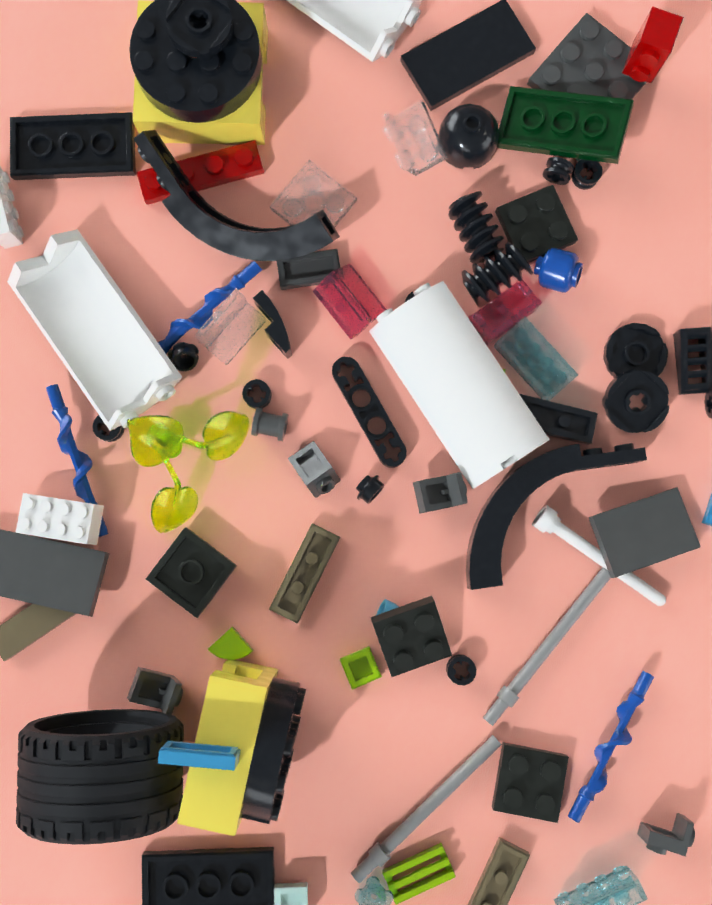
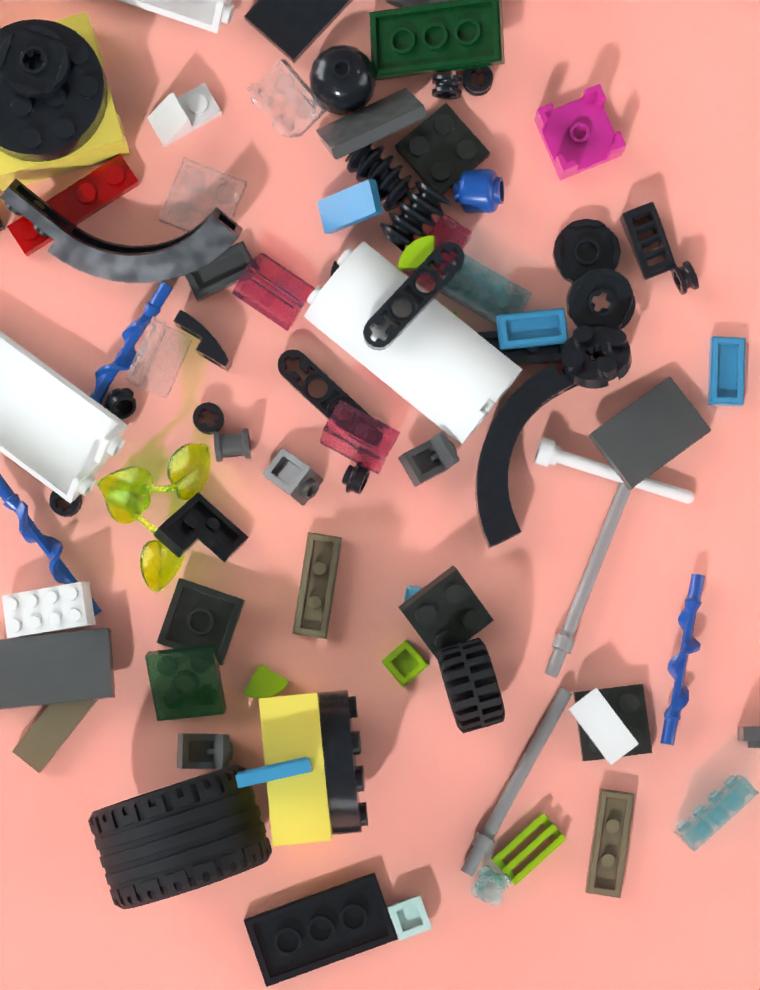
camera: 15 degrees left, 0 degrees up
black bush [446,654,476,686] -> none
none -> clear green plate [145,644,227,721]
none -> white slope [147,82,222,147]
none -> black plate [153,492,249,563]
none -> dark grey tile [316,88,428,160]
none -> tile [317,179,383,234]
none -> clear pink panel [320,400,401,474]
none -> black beam [363,242,465,351]
none -> lime tile [398,236,436,271]
none -> black tyre [437,638,505,734]
none -> dark azure tile [495,308,569,350]
none -> dark pink panel [534,84,626,181]
none -> black plate [561,325,632,389]
none -> white tile [568,688,639,765]

